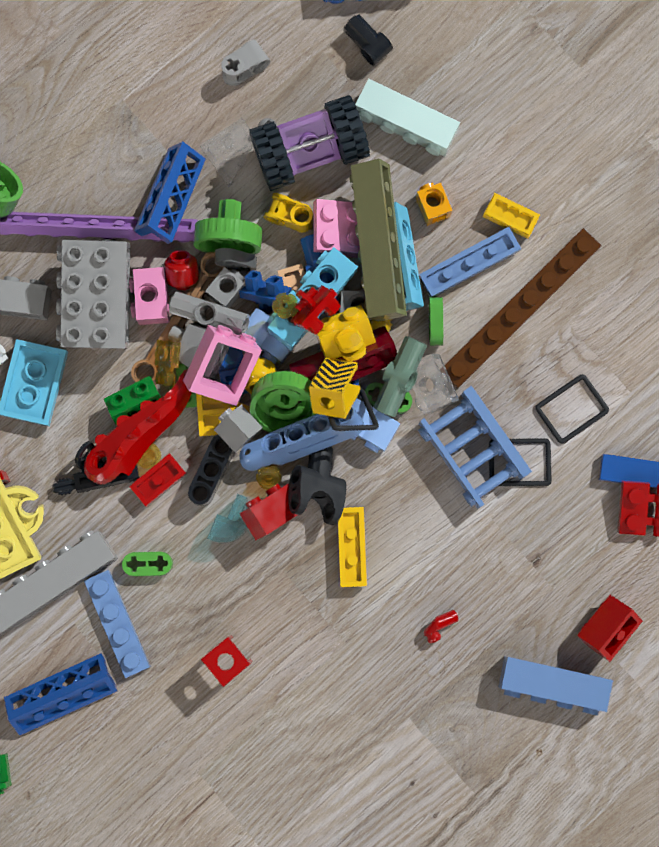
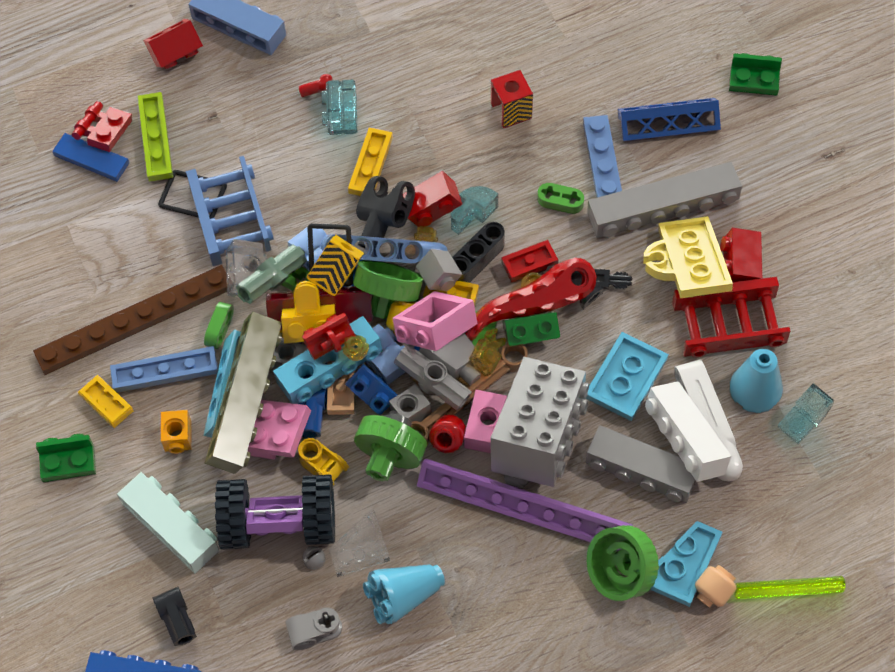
camera: 160 degrees left, 20 degrees down
blue fence [134,141,206,244] -> none
black piece [535,374,609,444] -> none
none -> green bracket [36,434,96,482]
none -> lime plate [138,92,173,182]
none -> clear light blue brick [322,79,358,135]
none -> medium azure cone [363,564,445,624]

